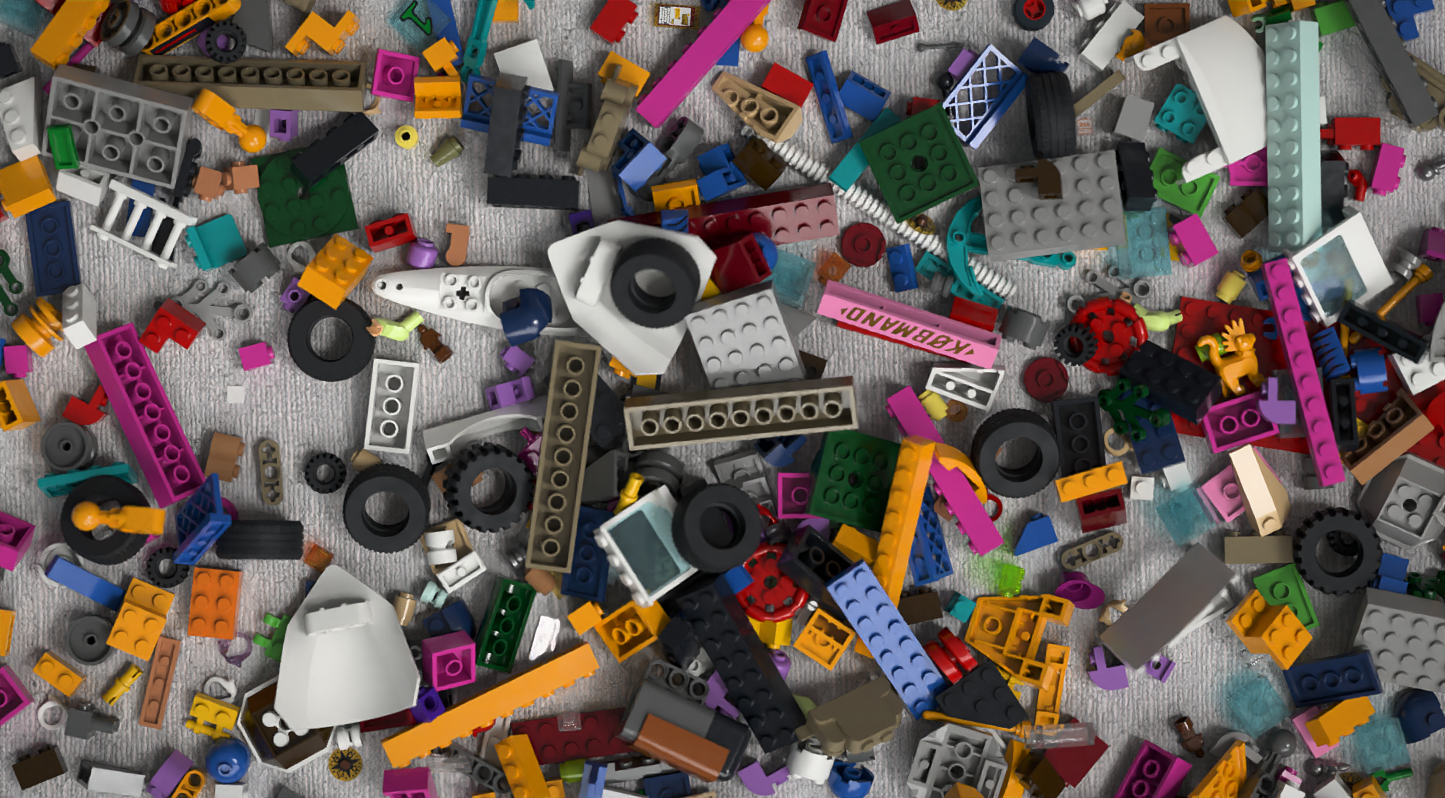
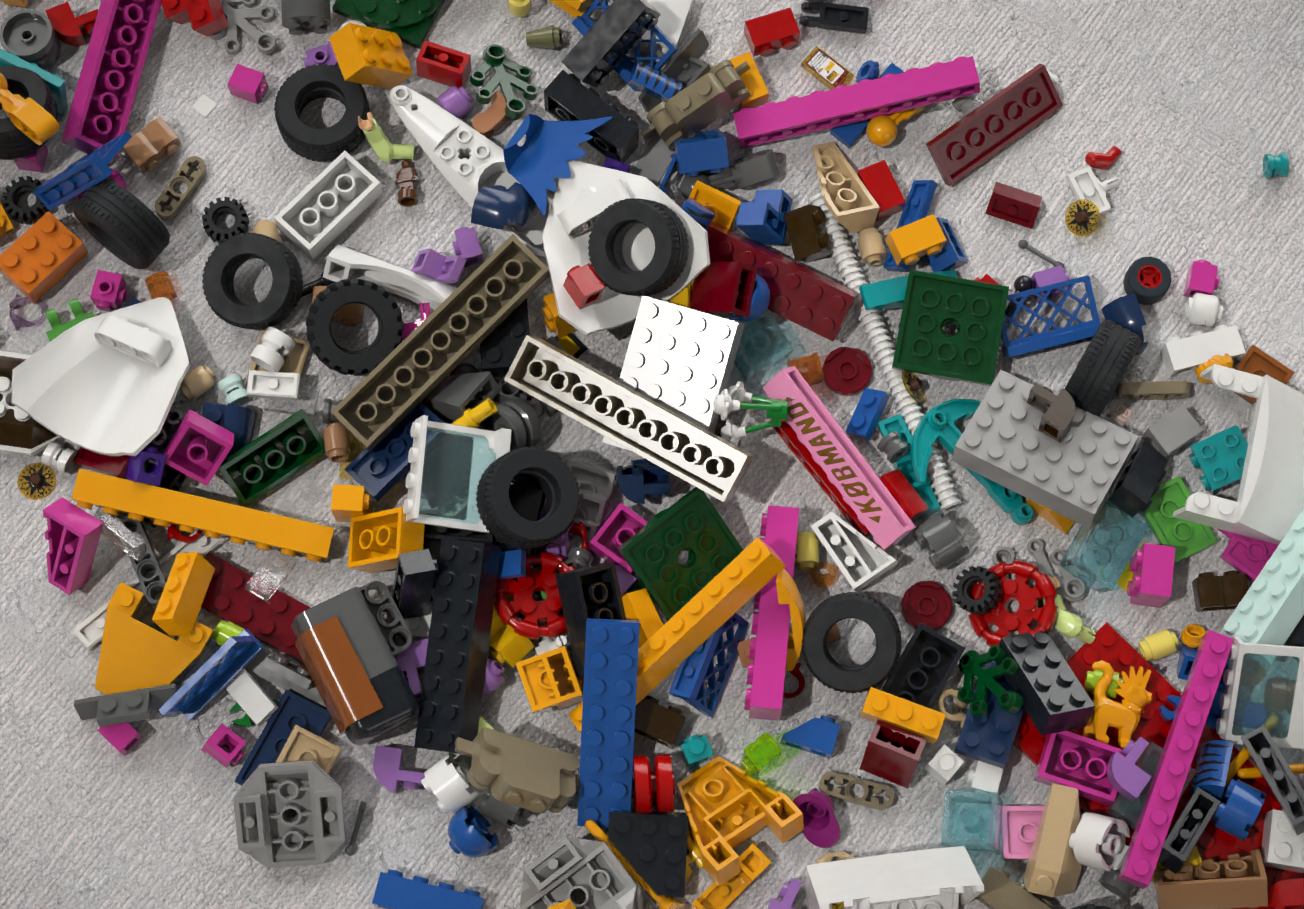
camera: 30 degrees right, 15 degrees down
none -> dark pink brick [90,270,127,312]
none -> plant [470,44,538,120]
none -> blue piece [503,114,613,216]
none -> brick [563,263,606,309]
none -> blue brick [627,61,682,102]
none -> plant [713,381,787,446]
none -> tan brick [857,228,887,266]
none -> light orange brick [885,214,946,266]
none -> white brick [1069,812,1130,871]

